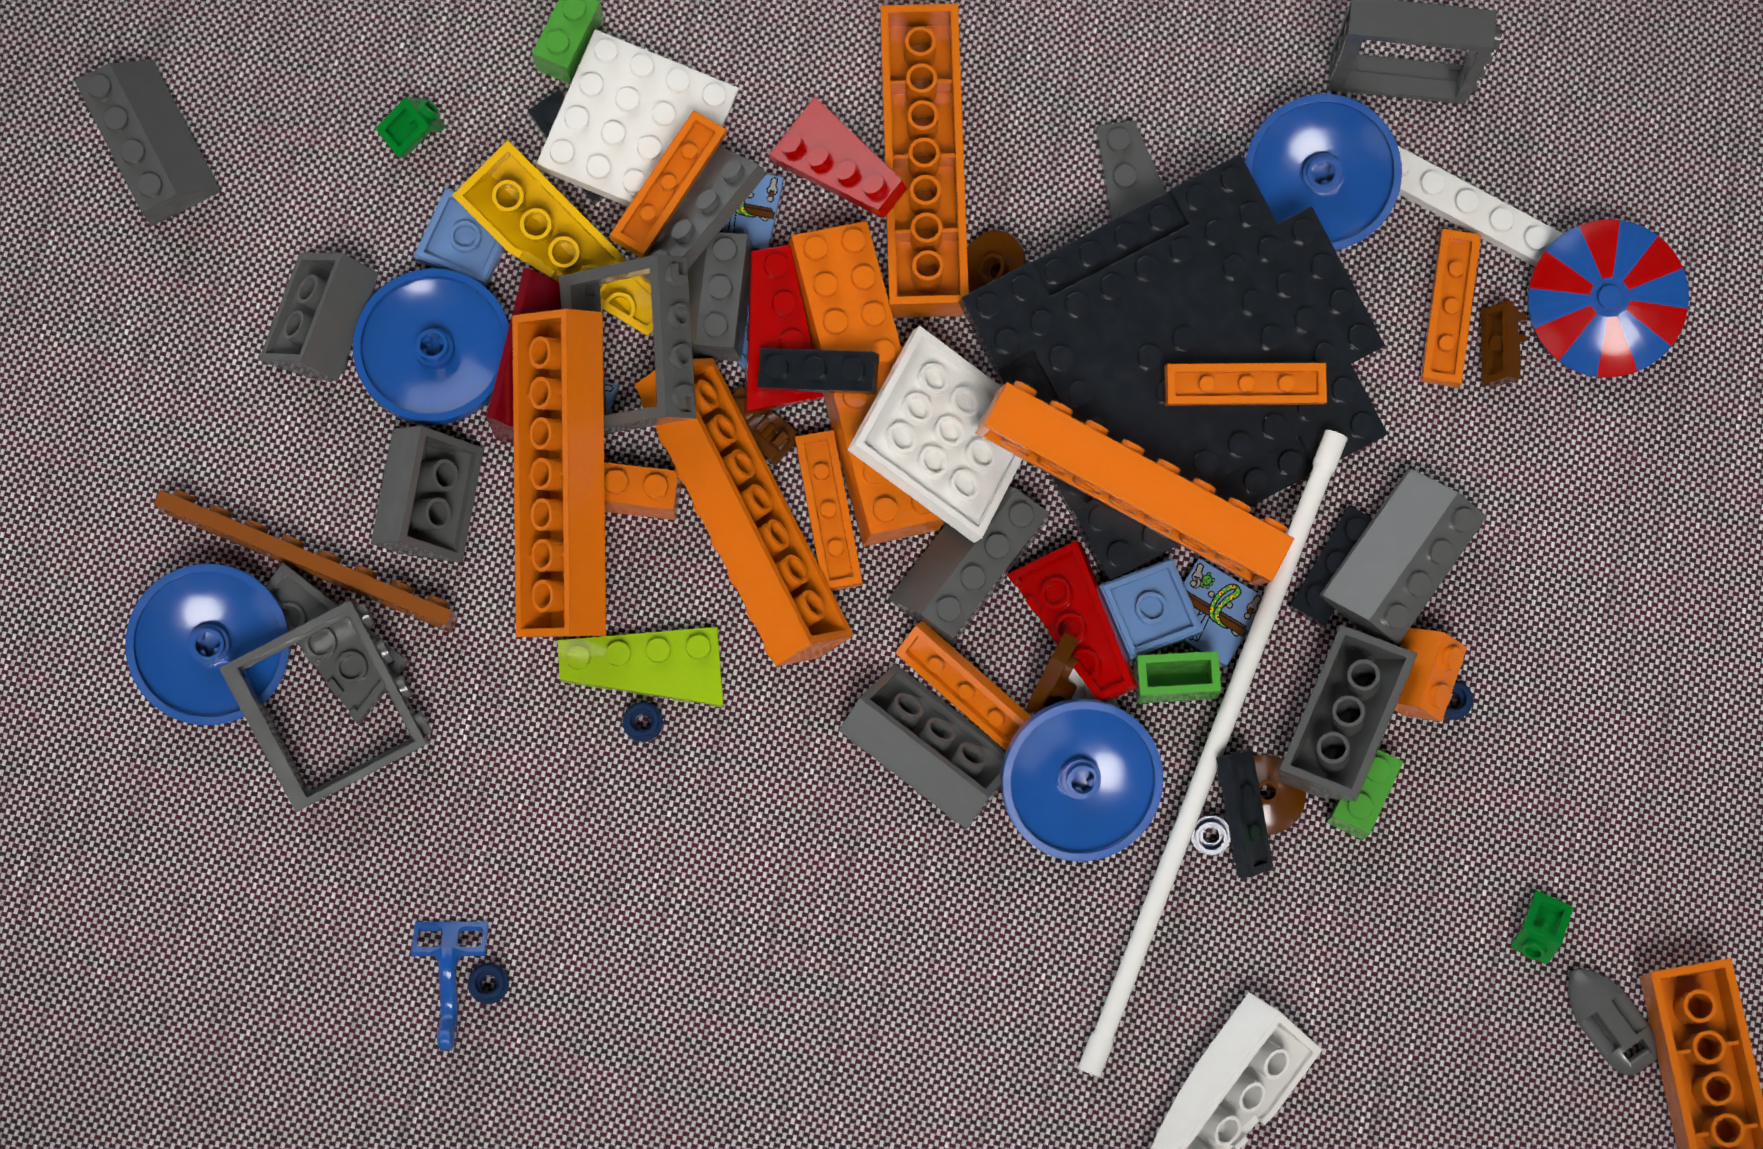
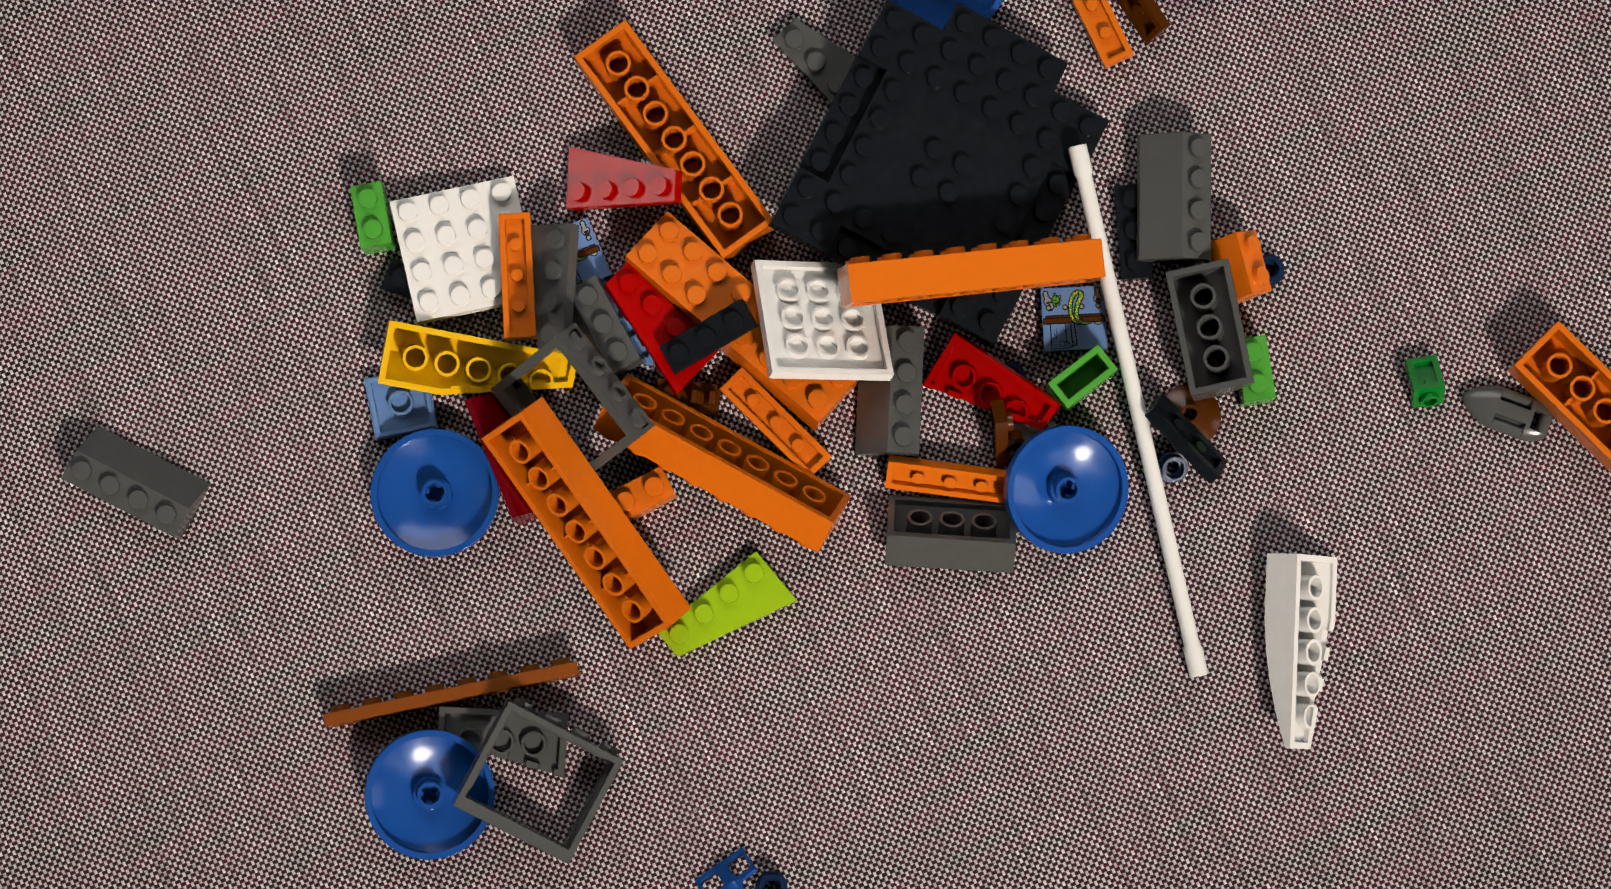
camera: 30 degrees left, 5 degrees up
dark grey slope [258,253,379,381] -> none
dark grey slope [371,426,484,563] -> none
green bracket [375,97,446,158] -> none
dark blue plate [623,702,663,742] -> none
reddish brown dish [967,230,1026,293] -> none
medium blue tile [1099,558,1204,661] -> none
orange plate [1165,363,1327,406] -> none

